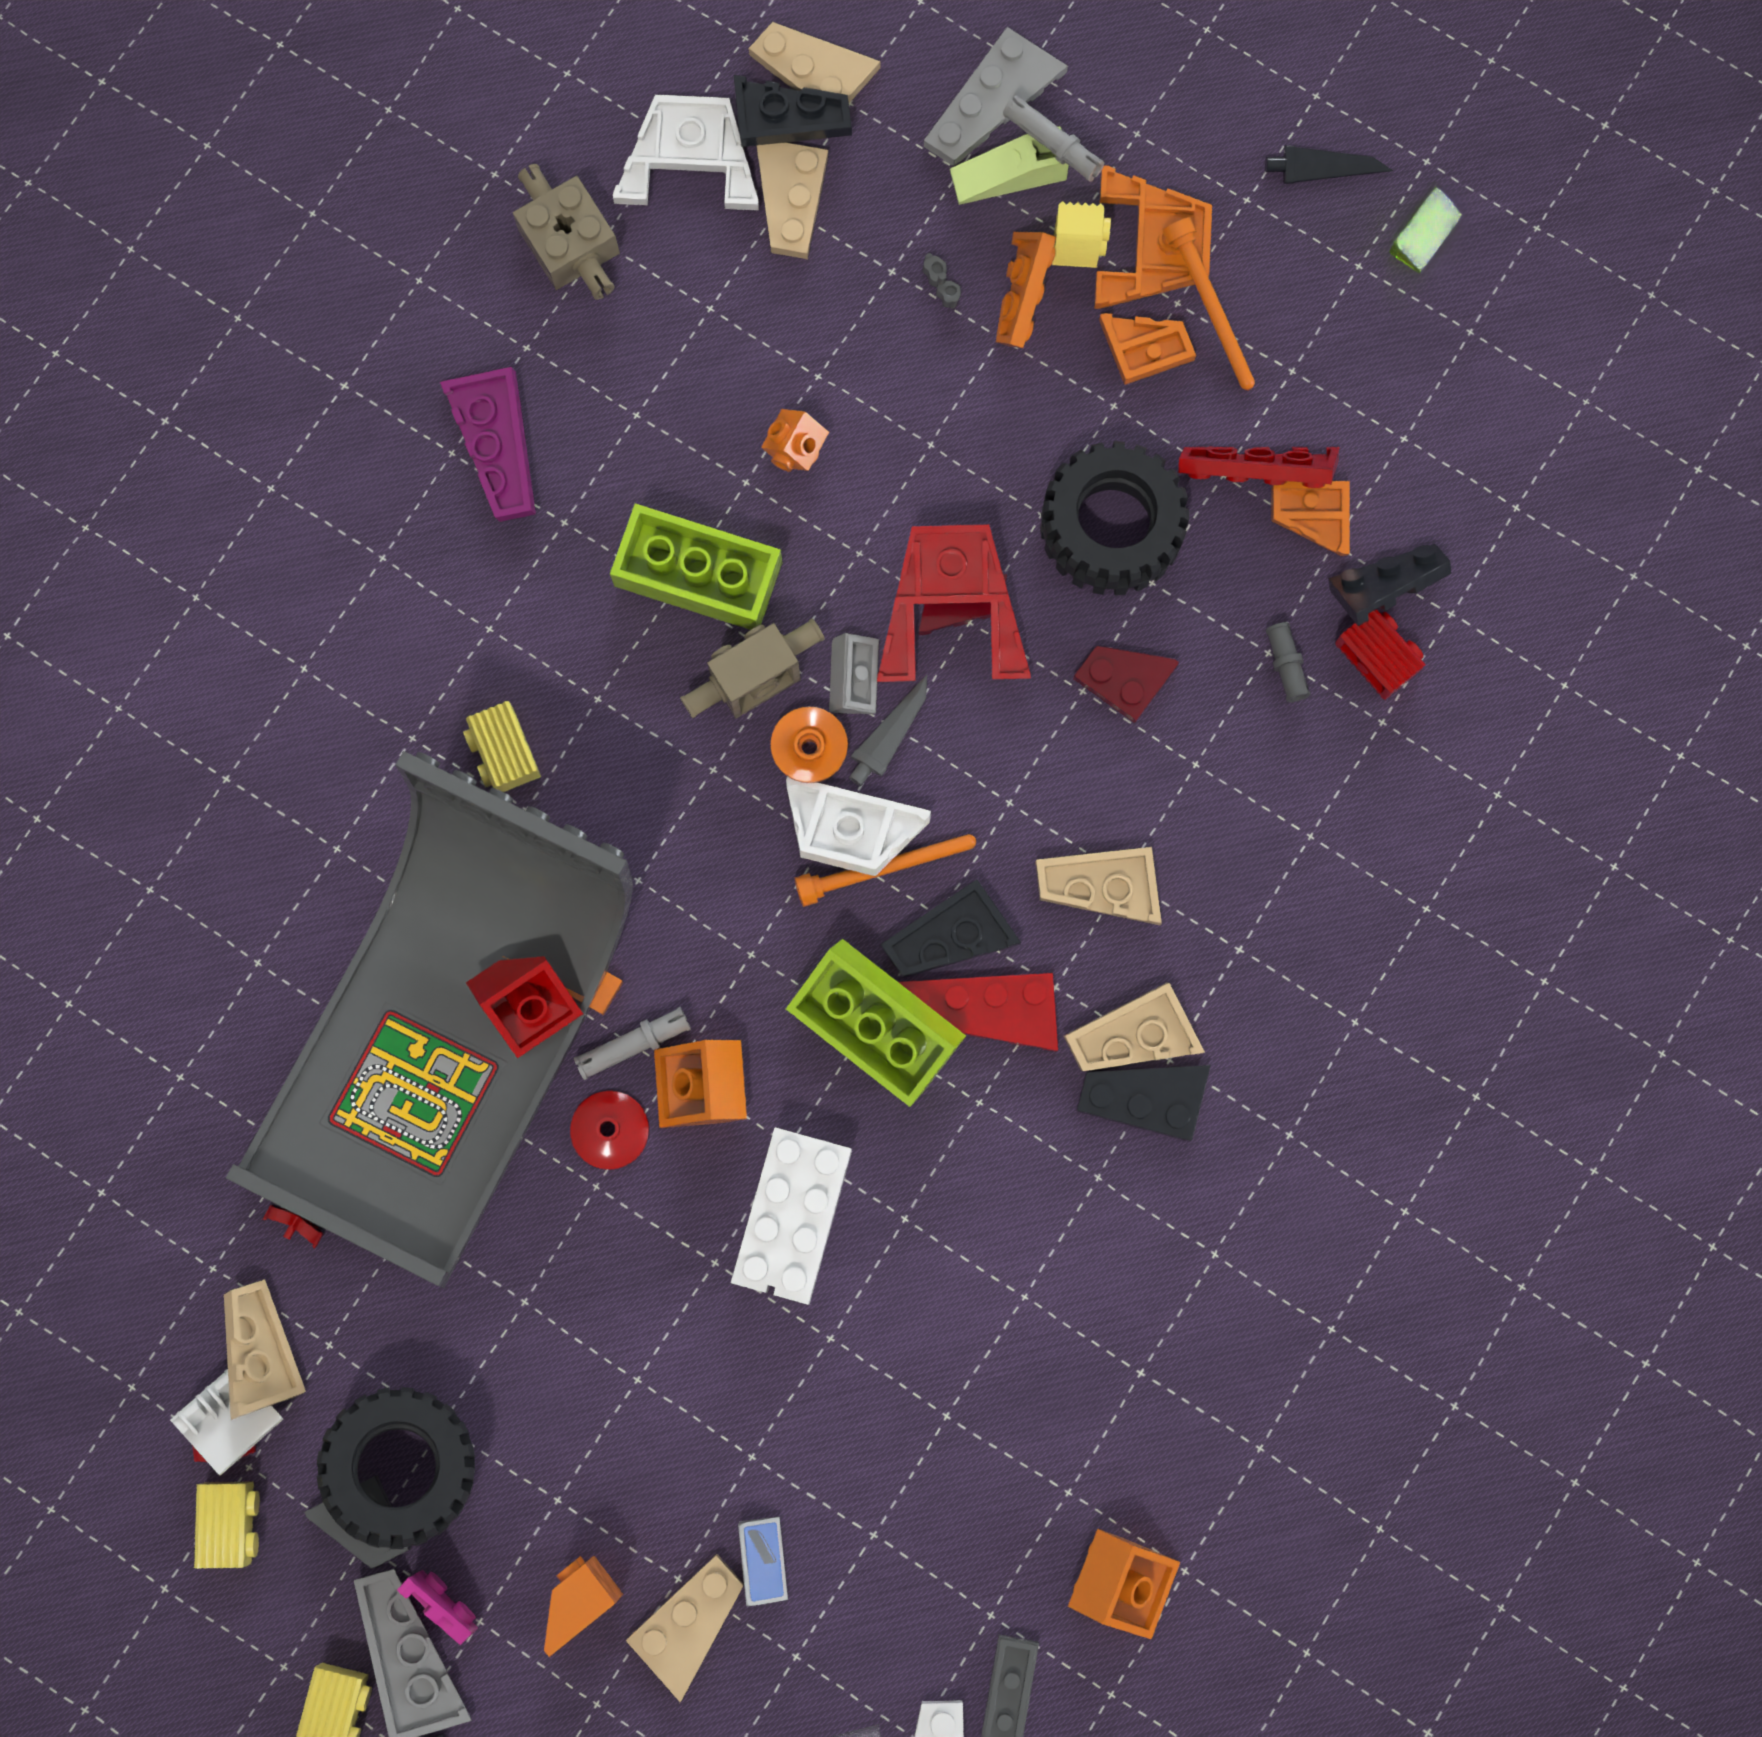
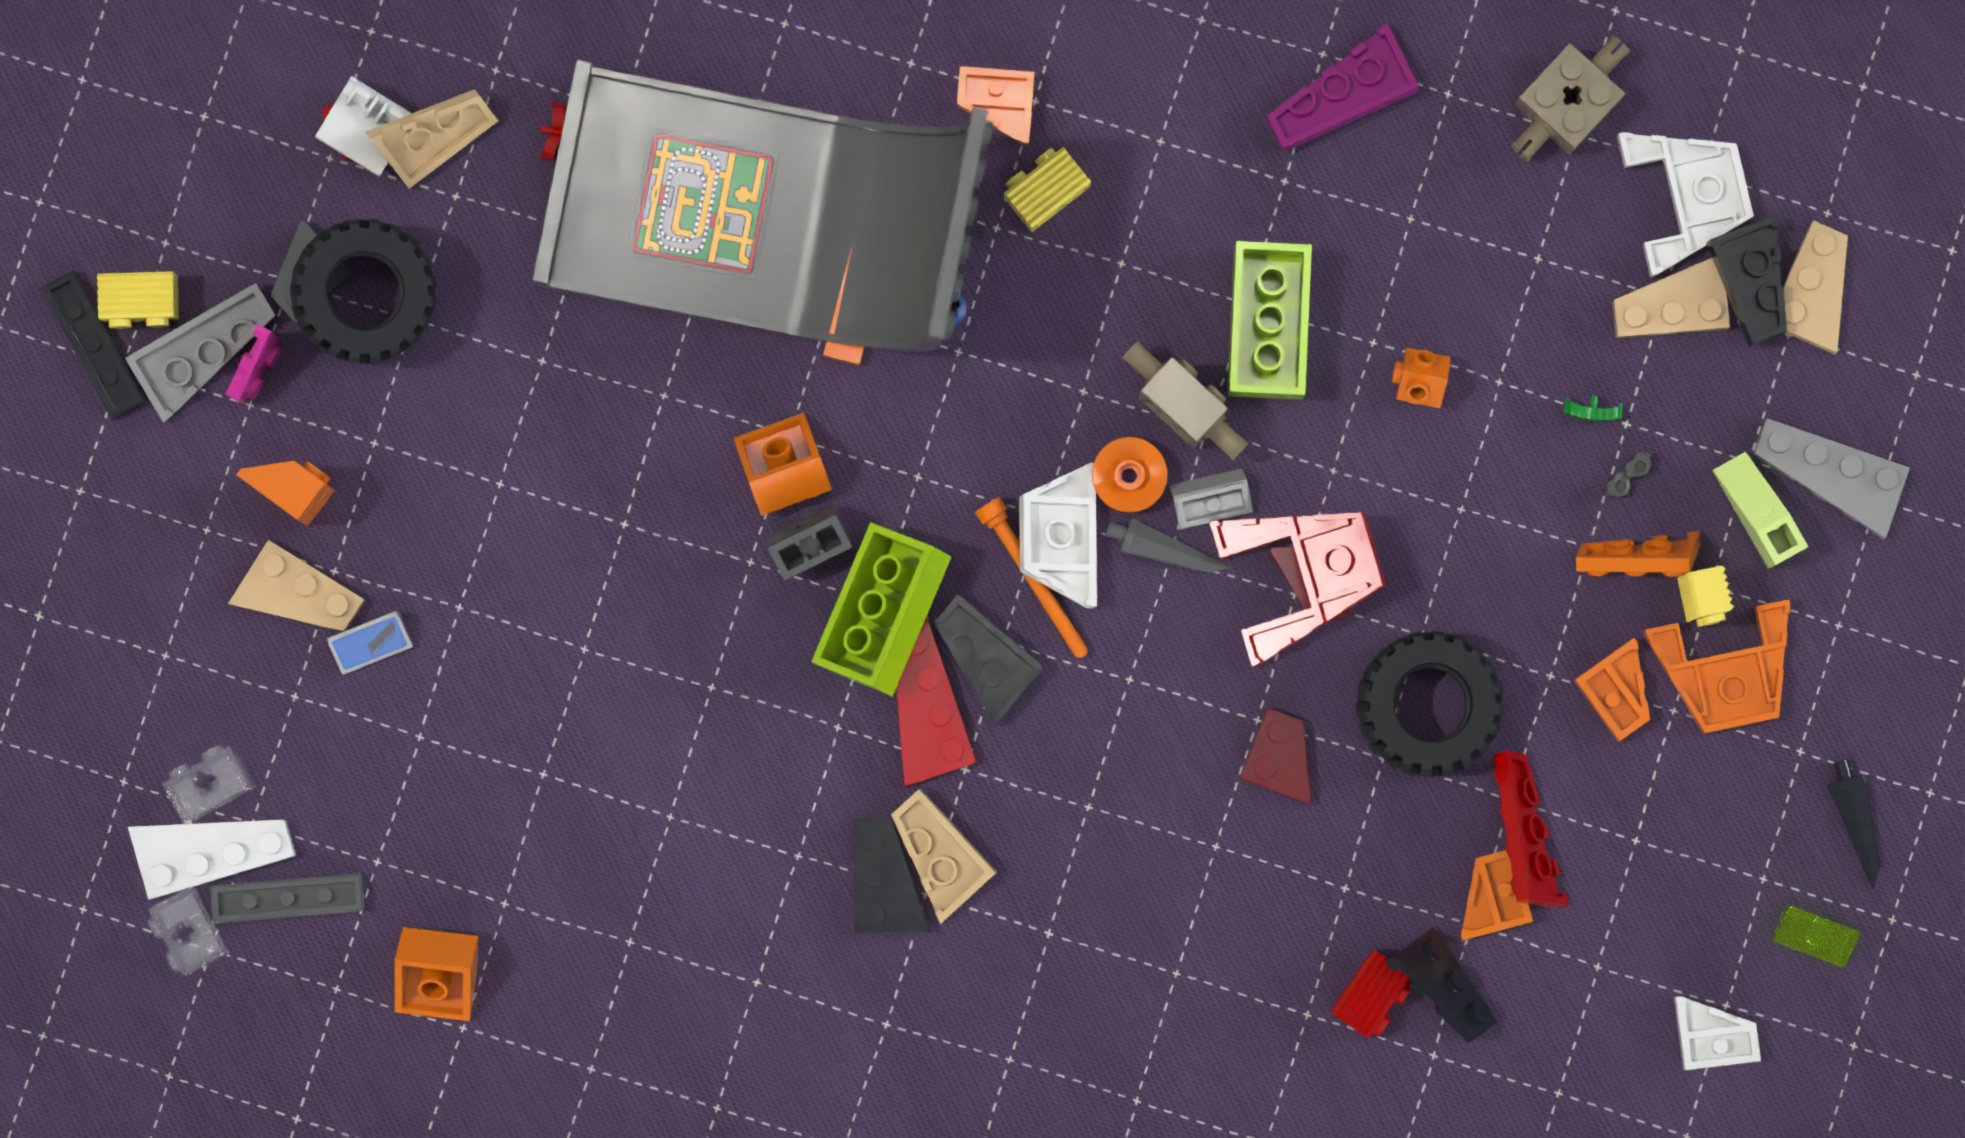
camera: 75 degrees right, 5 degrees up
light yellow brick [194,1482,260,1569] -> none
red slope [466,956,583,1058] -> none
red dish [570,1091,649,1170] -> none
light grey pin [574,1007,691,1080] -> none
white piece [731,1127,852,1305] -> none
light grey pin [1003,95,1104,182] -> none
tan wing [1035,847,1162,925] -> none
orange piece [1163,217,1255,390] -> none
dark grey pin [1265,622,1311,703] -> none
none -> dark grey brick [766,503,852,581]
none -> wing [957,66,1035,146]
none -> green piece [1563,396,1623,421]
none -> white wing [1674,996,1761,1070]

